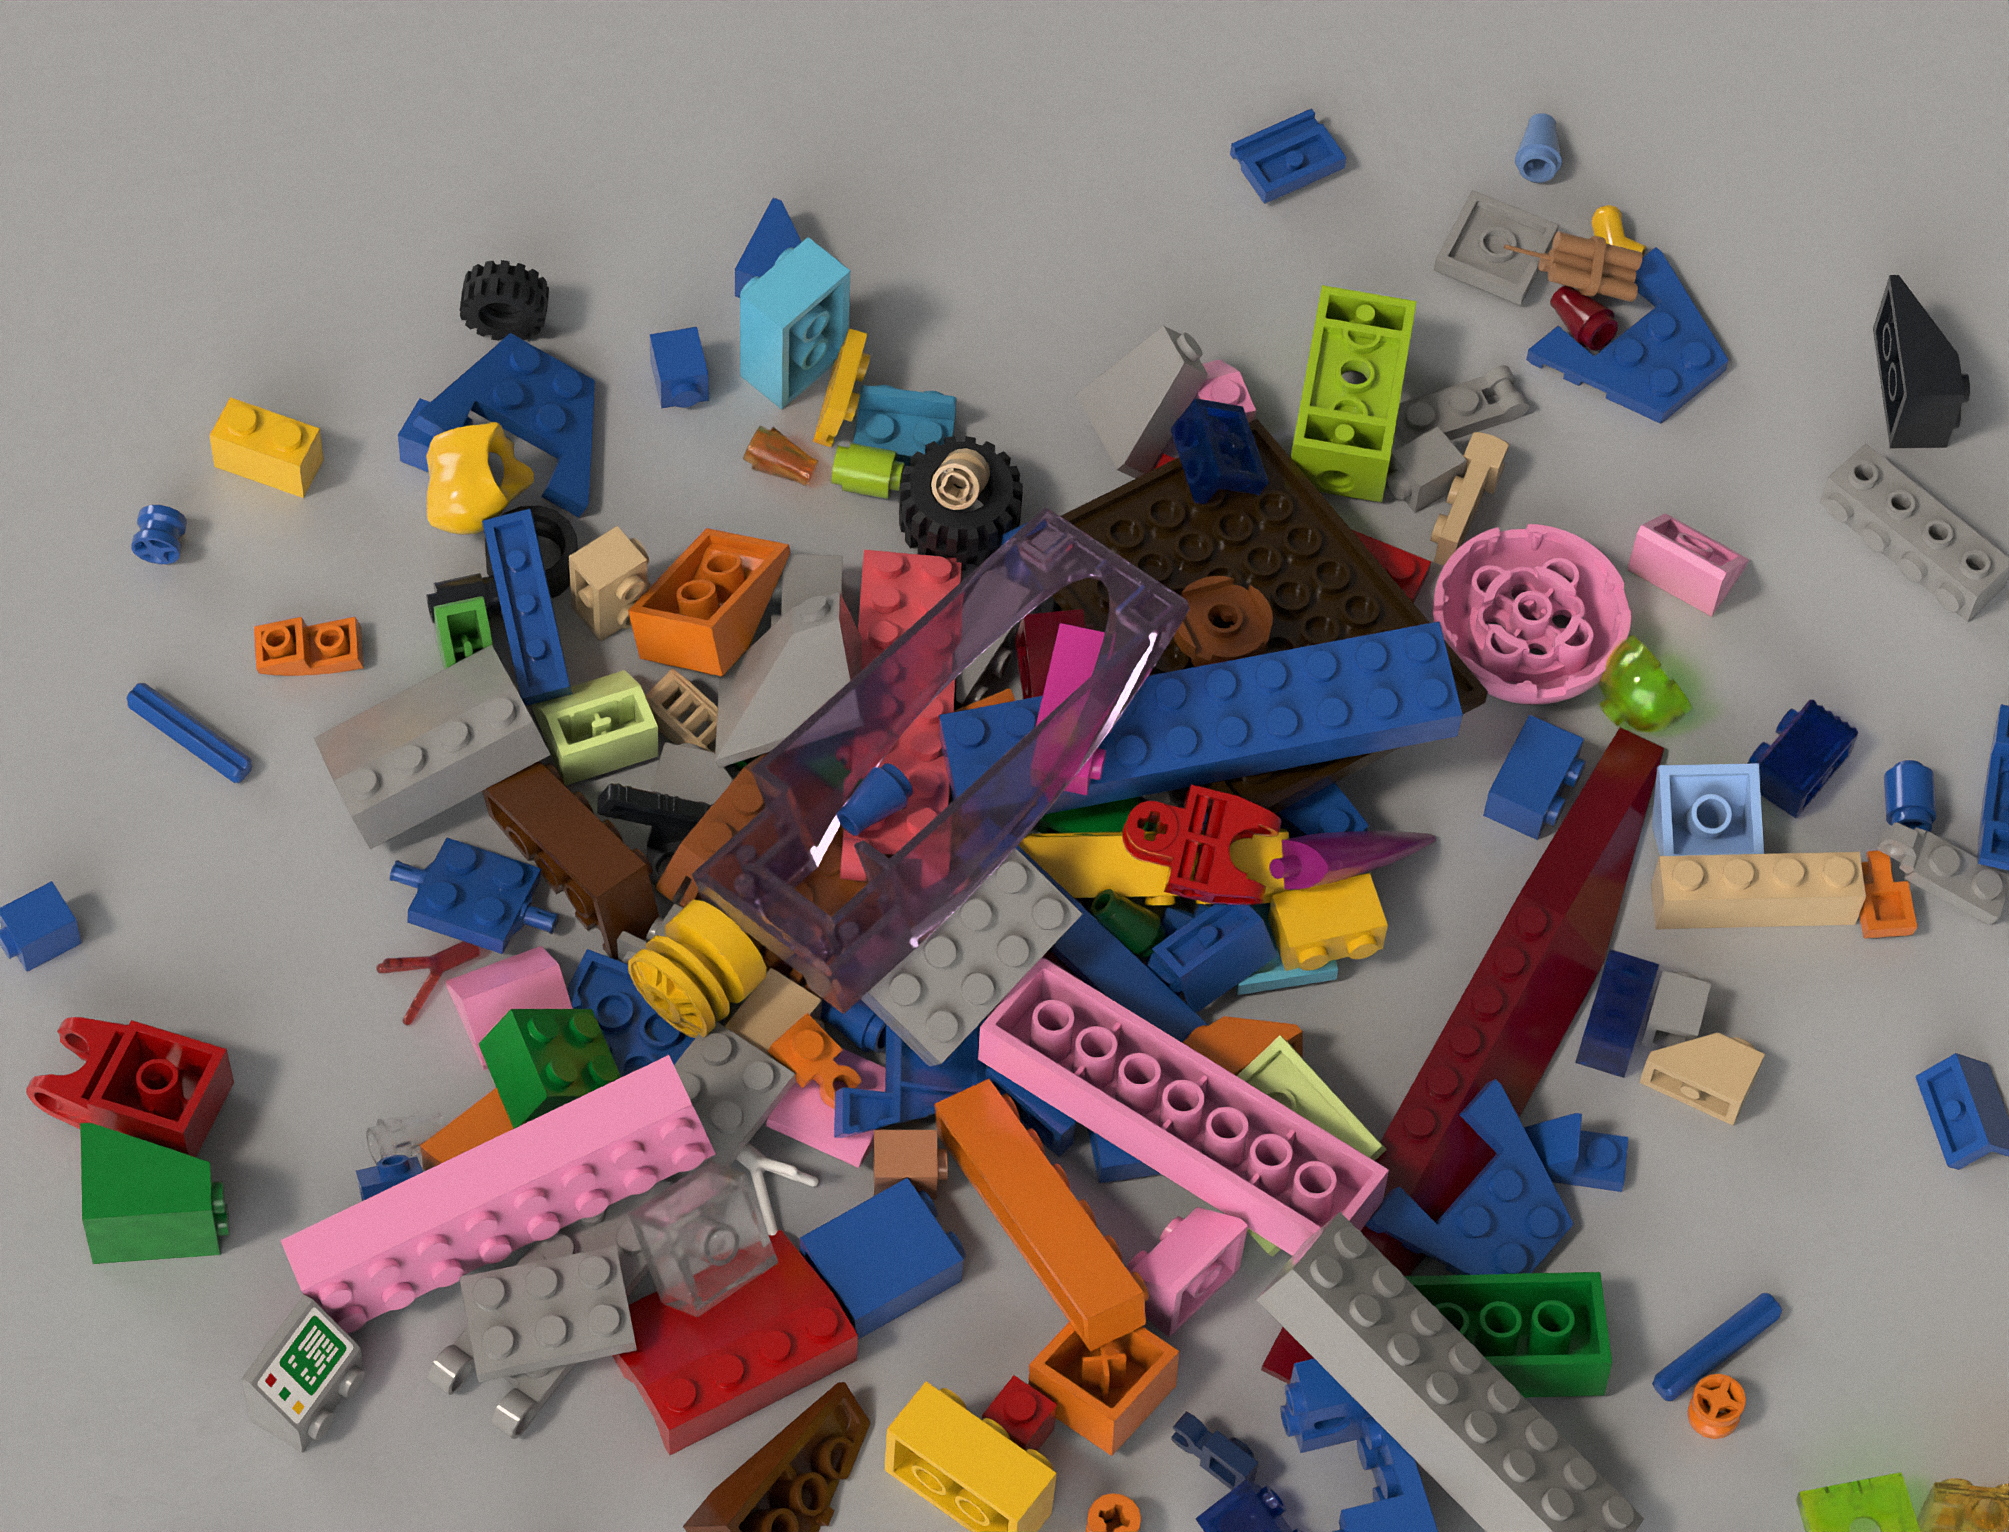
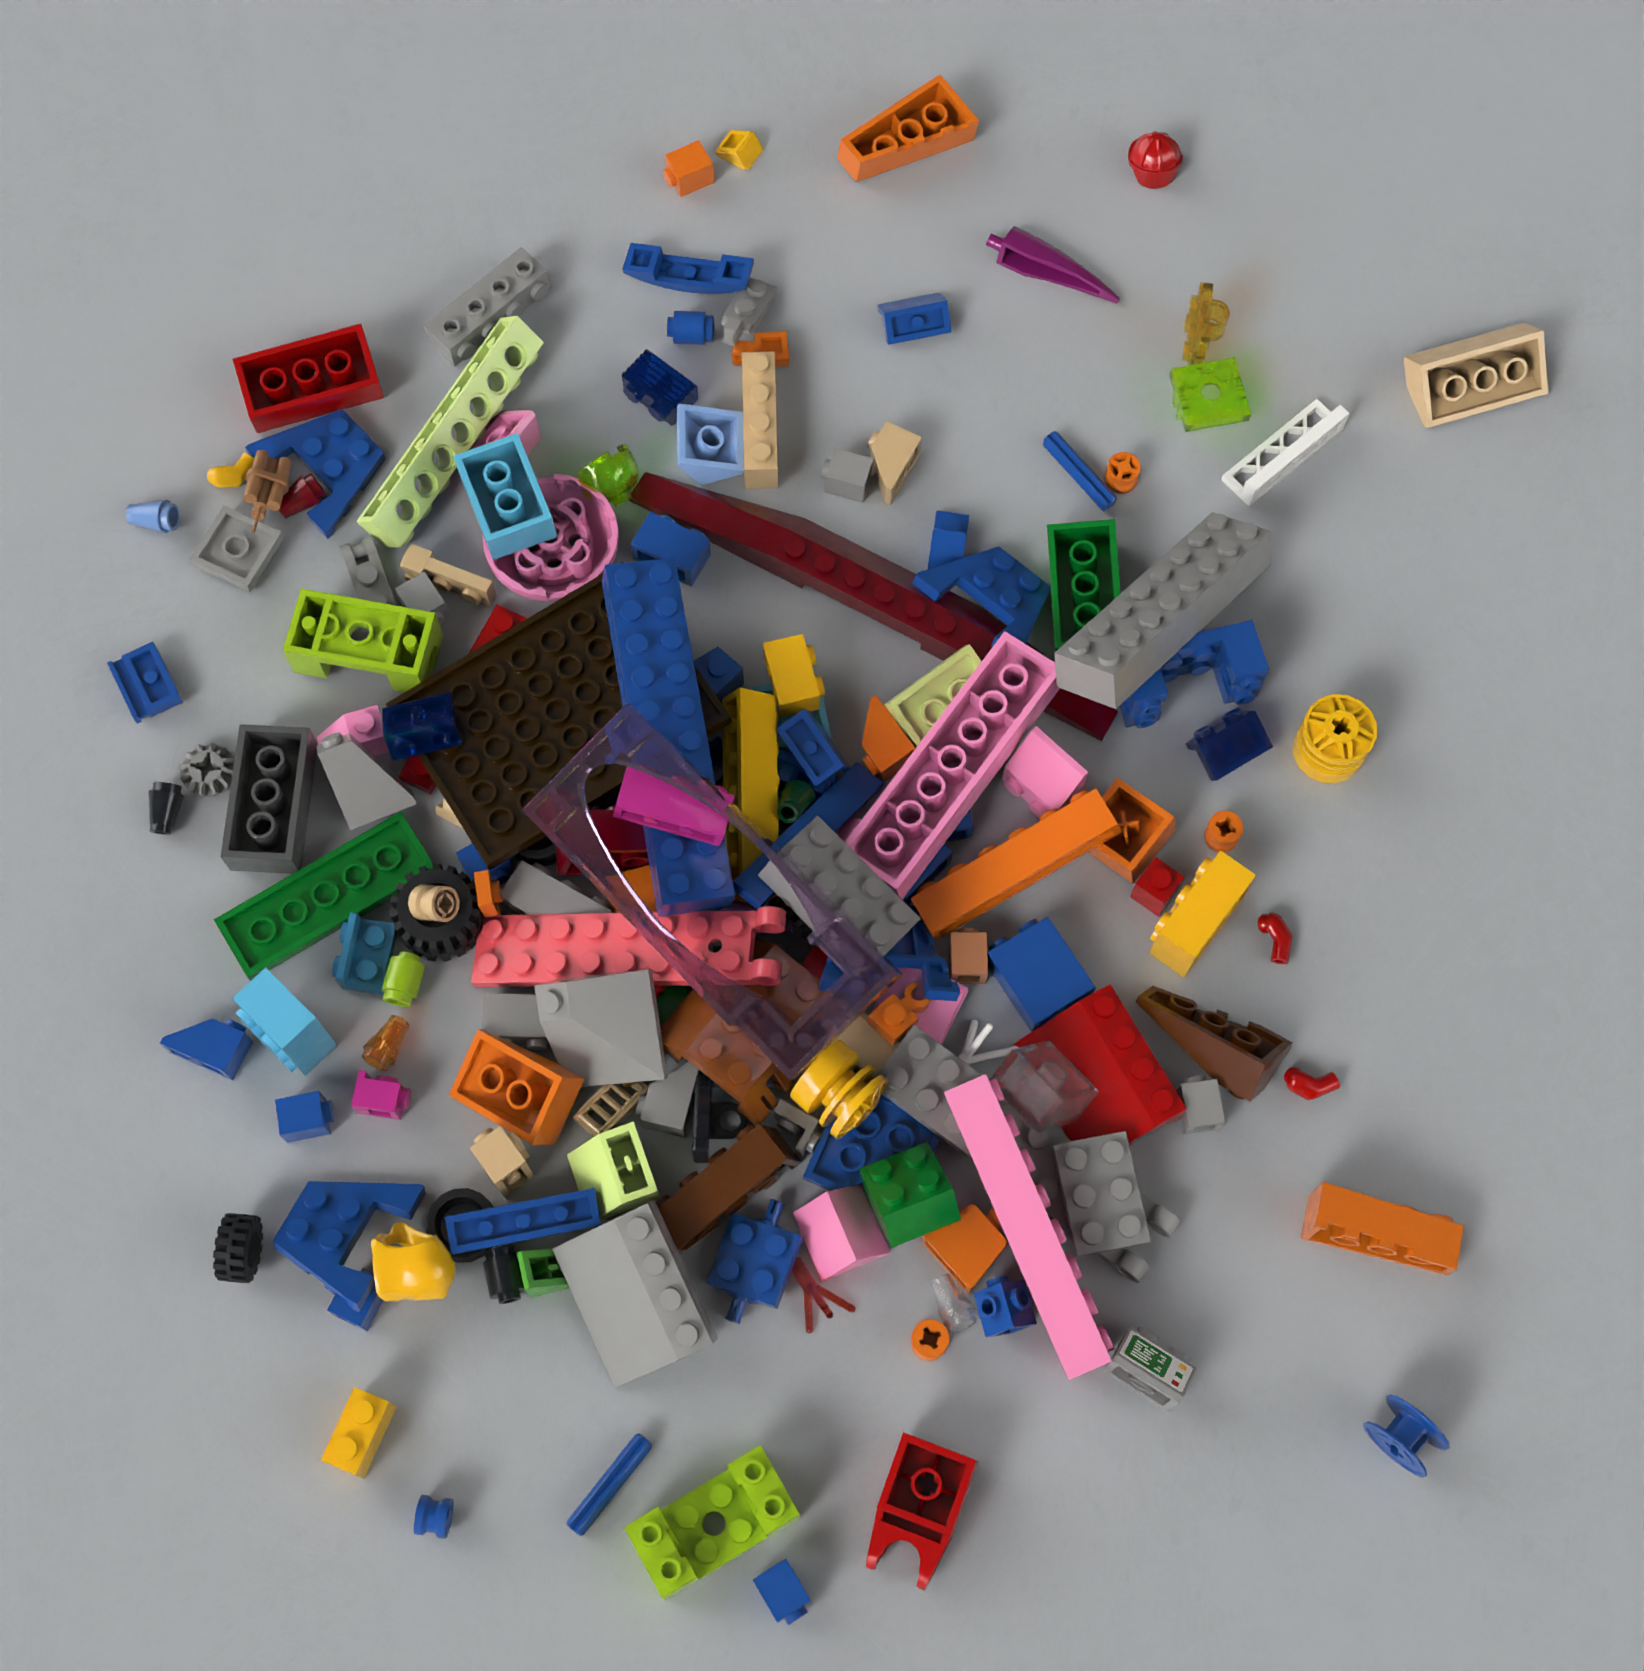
camera: 85 degrees left, 10 degrees up
green slope [80,1123,229,1264] -> none
orange slope [254,616,364,676] -> none
yellow plate [813,328,871,448] -> none
blue cone [836,763,913,836] -> none
red piece [1122,785,1282,905] -> none
dark orange plate [1171,576,1273,667] -> none
dark blue plate [1171,1411,1259,1498] -> none
magenta piece [1269,831,1436,889] -> none
clear blue brick [1575,949,1659,1078] -> none
black slope [1873,275,1970,448] -> none
none -> black cone [148,782,184,835]
none -> light grey gear [180,742,235,797]
none -> green plate [214,811,433,981]
none -> dark grey brick [220,724,318,874]
none -> red brick [232,324,384,433]
none -> dark pink brick [351,1070,411,1120]
none -> yellowish green brick [356,316,544,547]
none -> medium azure brick [453,433,557,560]
none -> orange plate [474,870,503,917]
none -> lime plate [624,1445,800,1600]
none -> orange wheel [911,1319,949,1361]
none -> light grey brick [1176,1076,1225,1135]

